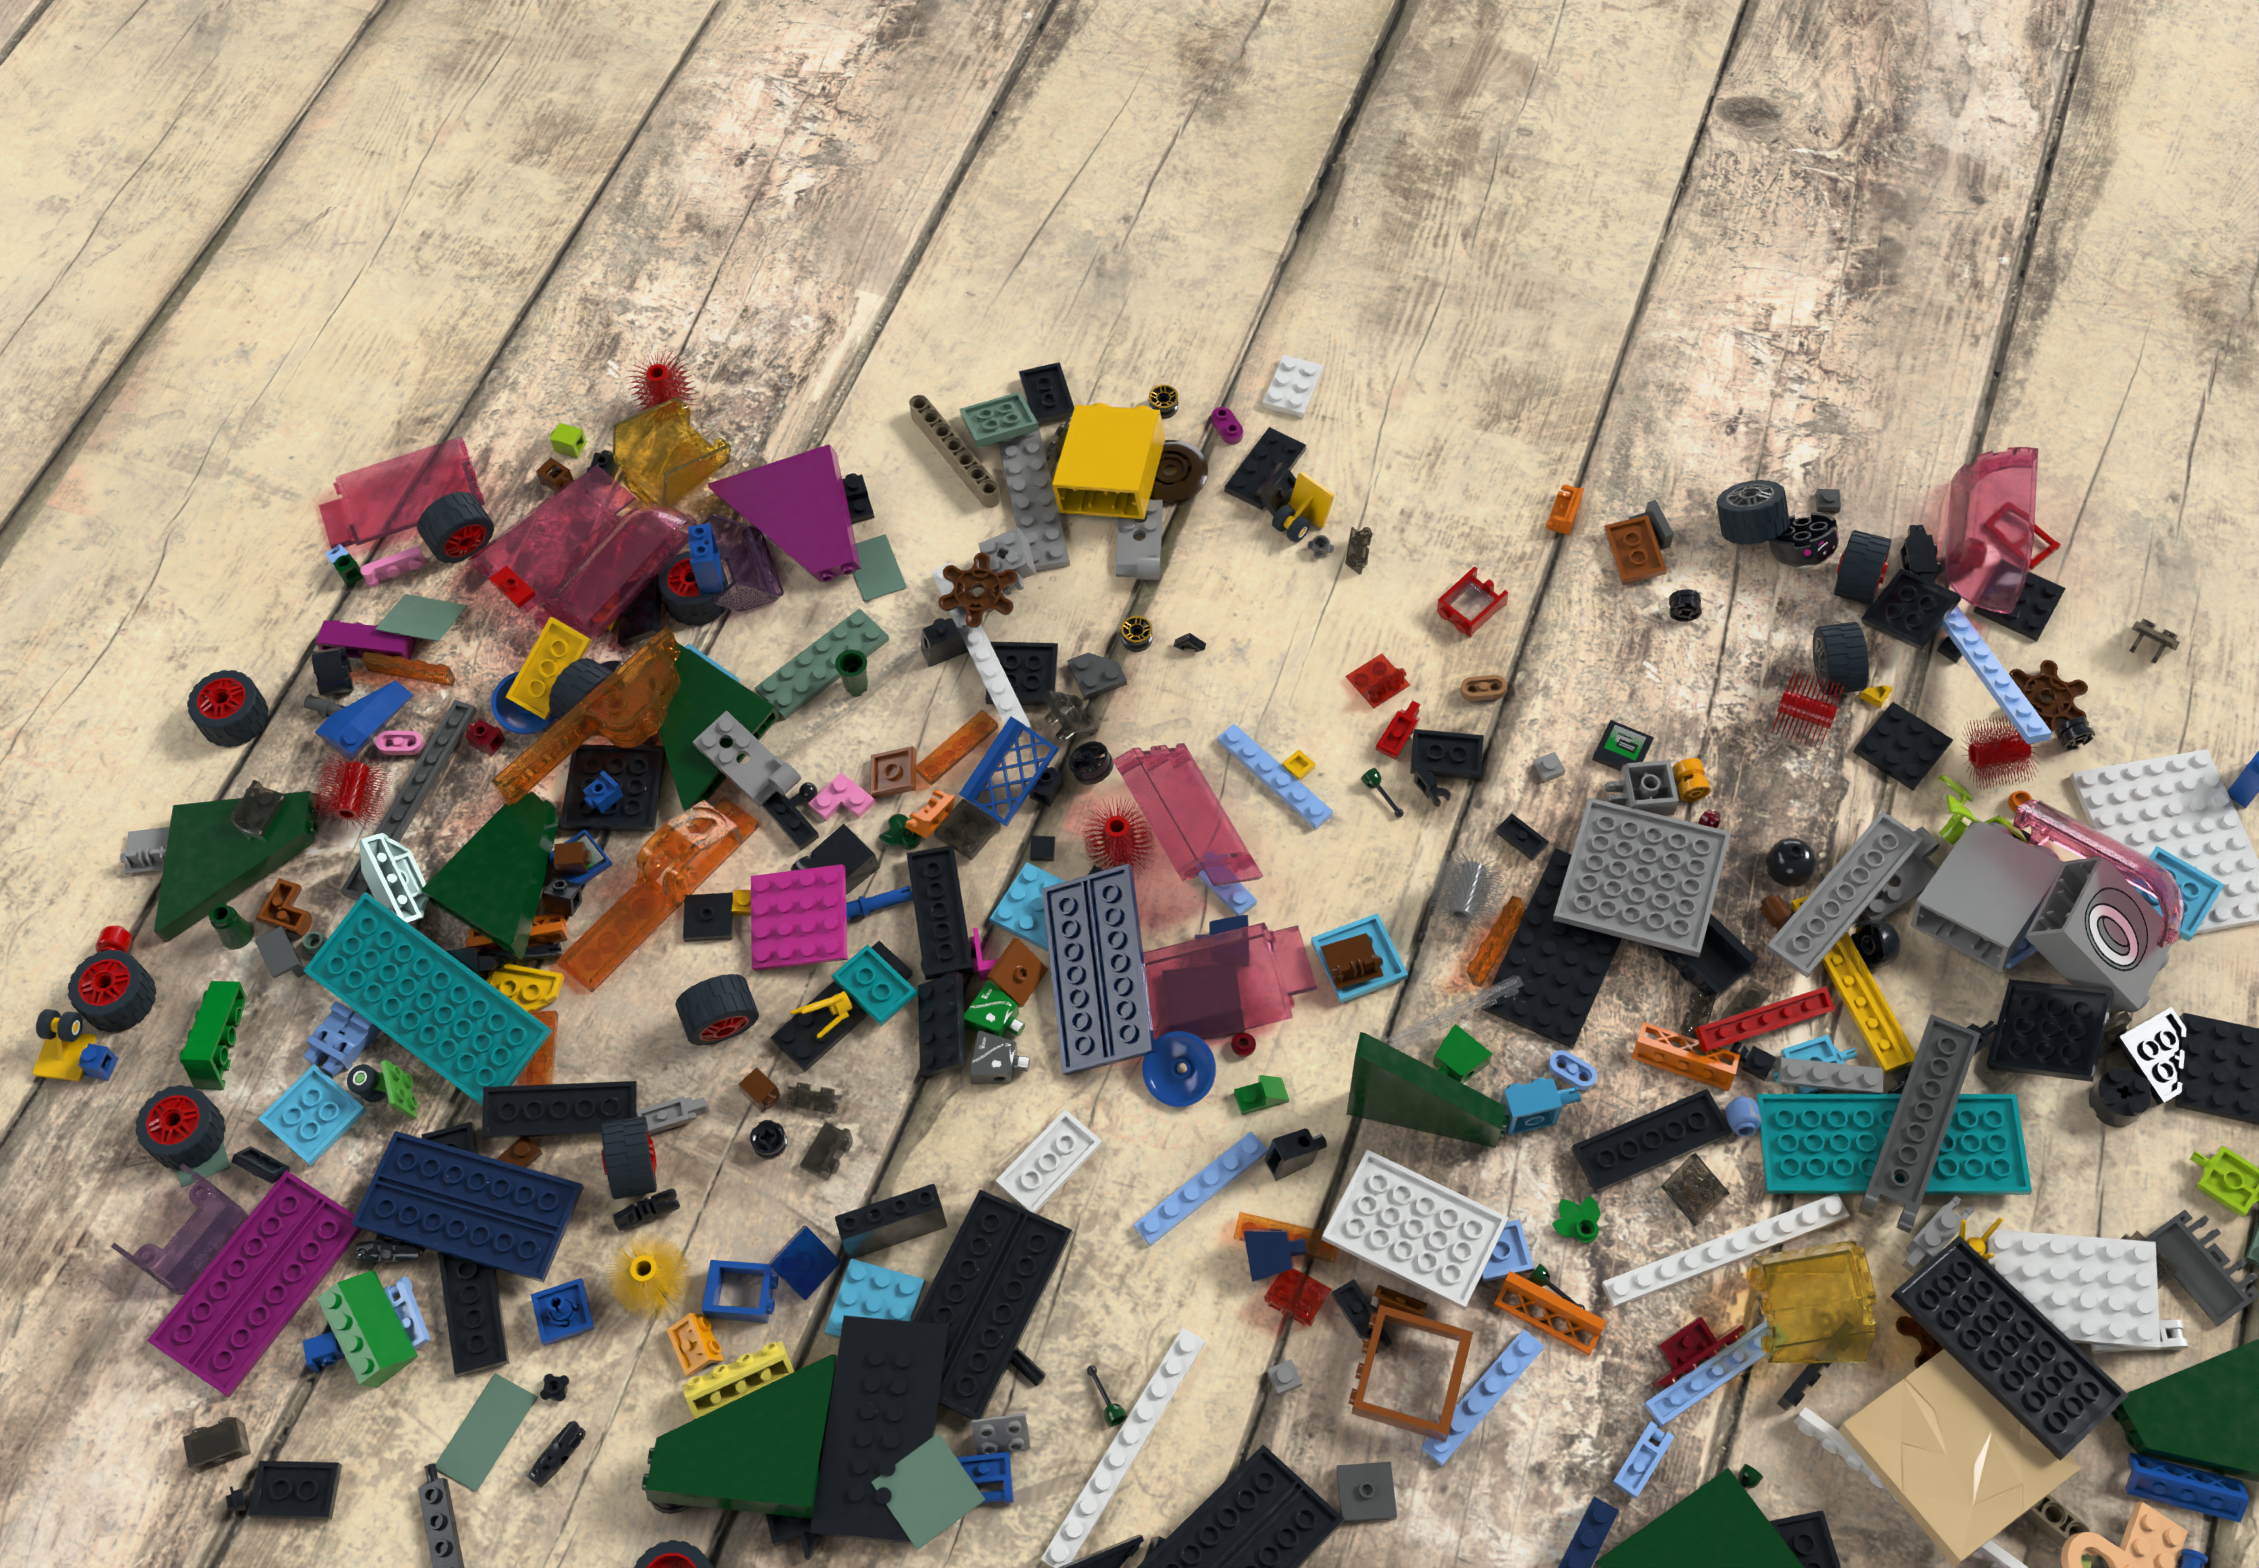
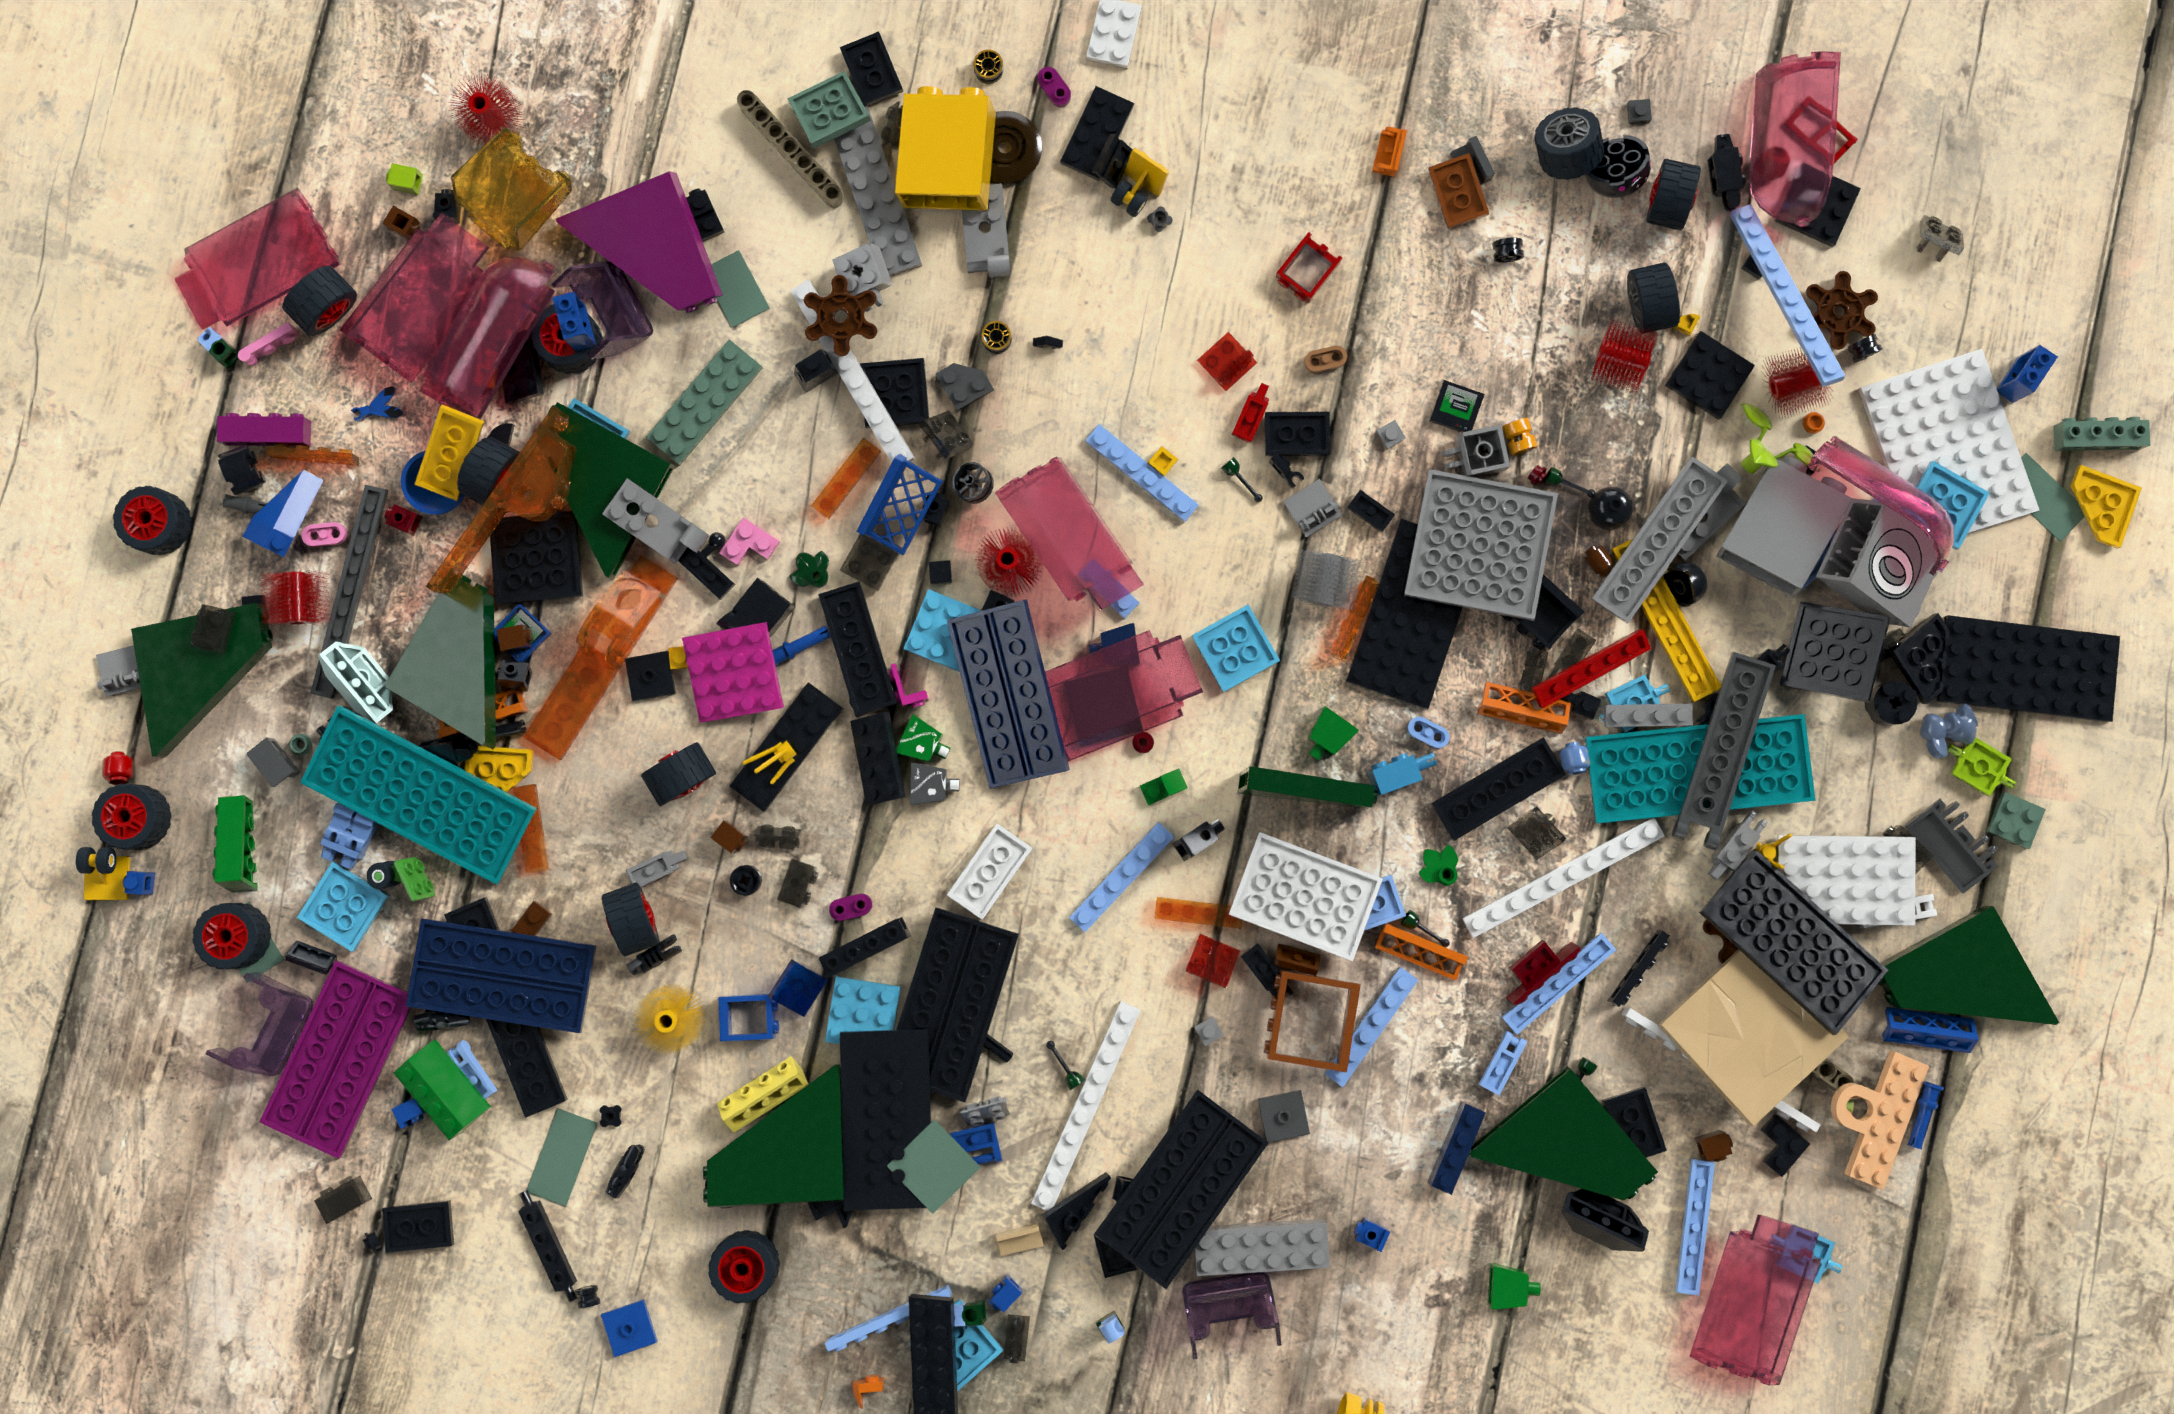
camera: 10 degrees left, 25 degrees up
dark green plant [208,903,254,949] -> none
dark orange brick [255,878,312,936] -> none
sand green piece [375,594,468,642] -> none
black plate [482,1081,637,1139] -> none
red plate [489,565,536,609] -> none
blue plate [531,1278,595,1346] -> none
blue brick [583,770,623,813] -> none
light orange bracket [666,1313,724,1376] -> none
teal tile [831,944,918,1027] -> none
dark green plant [835,649,868,697] -> none
dark orange plate [870,746,916,799] -> none
orange hinge [905,790,955,839] -> none
dark orange plate [987,938,1048,1007] -> none
blue dish [1142,1031,1216,1107] -> none
dark blue torso [1244,1228,1307,1282] -> none
reddish brown hinge [1320,933,1383,990] -> none
clear smoke hinge [1345,527,1373,575] -> none
clear plate [1382,975,1524,1051] -> none
clear yellow windscreen [1747,1241,1876,1363] -> none
black plate [1861,568,1961,650] -> none
none -> blue piece [351,386,403,422]
none -> magenta plate [829,894,873,921]
none -> light grey hinge [1283,479,1342,537]
none -> hinge [1544,467,1595,498]
none -> sand blue animal [1920,704,1978,758]

